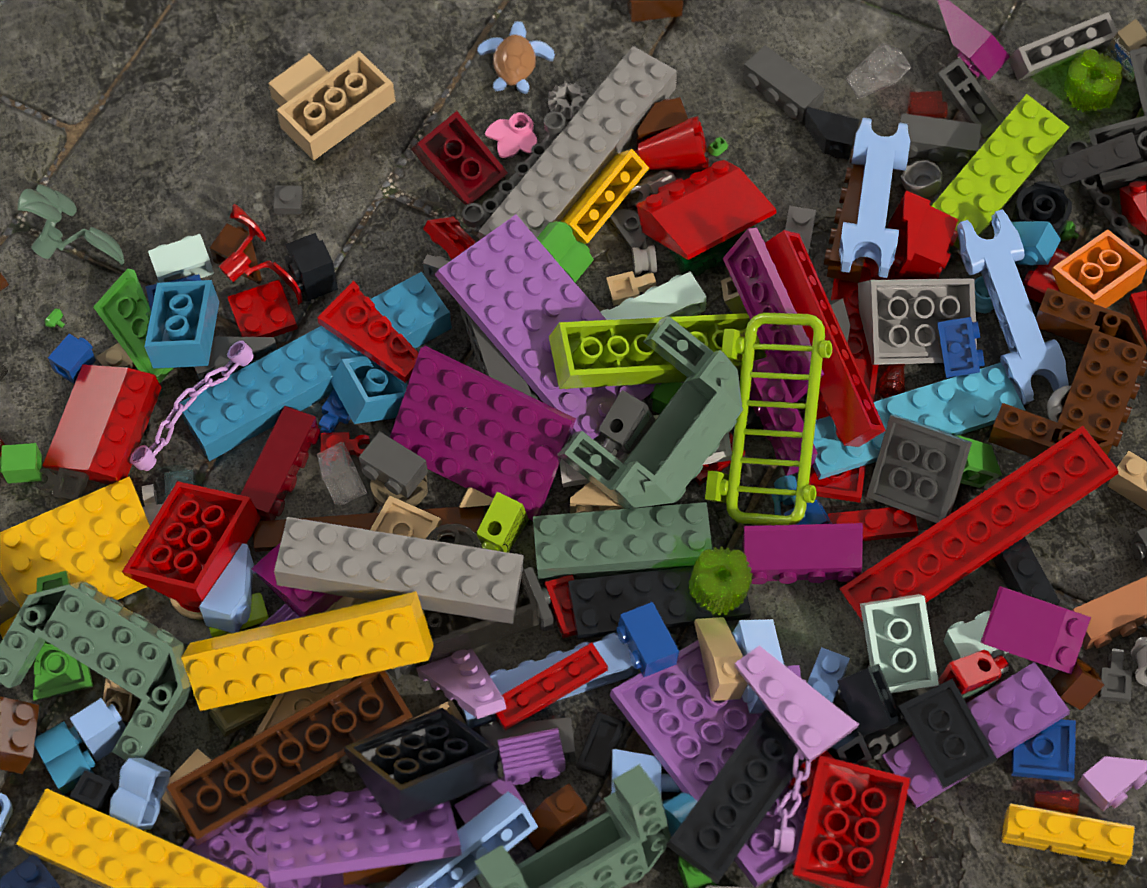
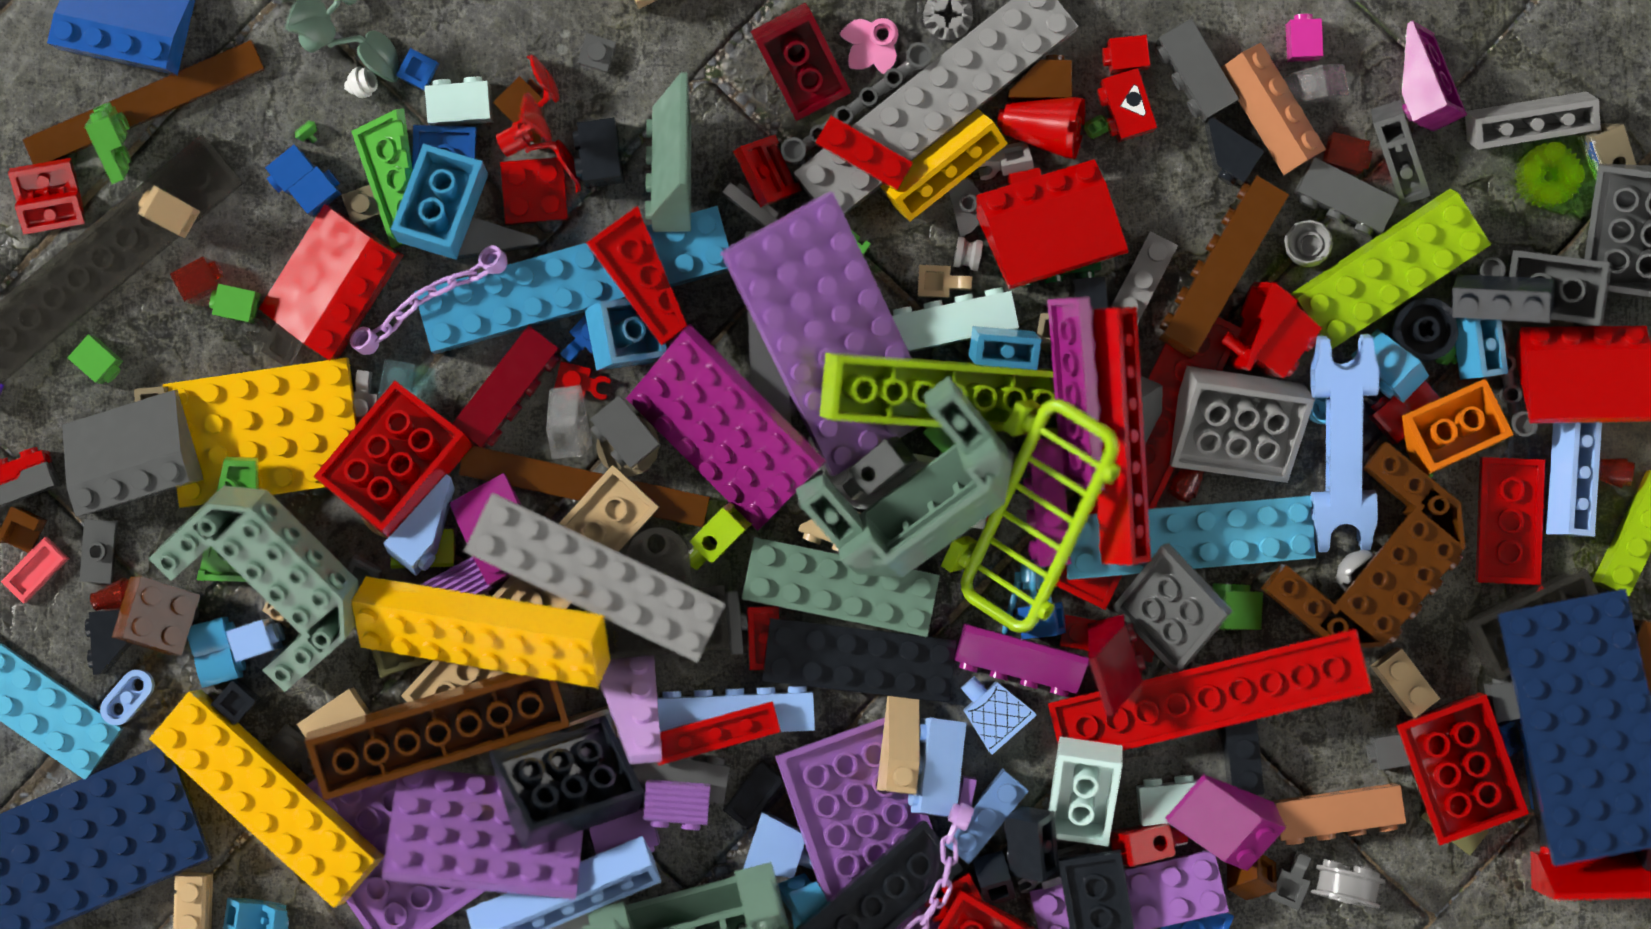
camera: 15 degrees right, 25 degrees up
light blue brick [110,758,170,830] -> none
tan slope [459,487,494,508] -> none
reddish brown slope [526,783,587,853] -> none
bright green brick [537,221,593,283] -> none
blue brick [616,602,679,677] -> none
clear neon green brick [689,547,752,615] -> none
lavender wing [735,646,859,762] -> none
light blue piece [839,118,910,278] -> none
blue bracket [937,317,985,378] -> none
none -> blue brick [265,144,315,195]
none -> white plate [344,67,378,98]
none -> blue plate [396,48,439,91]
none -> sand green slope [645,73,691,232]
none -> red plate [815,115,913,191]
none -> light blue torso [961,676,1037,754]
none -> dark azure brick [969,326,1041,370]
none -> dark red slope [1088,614,1146,716]
none -> red brick [1097,68,1157,143]
none -> red brick [1102,34,1150,74]
none -> nougat brick [1221,43,1326,175]
none -> dark pink brick [1286,14,1323,62]
none -> dark azure brick [1455,318,1508,380]

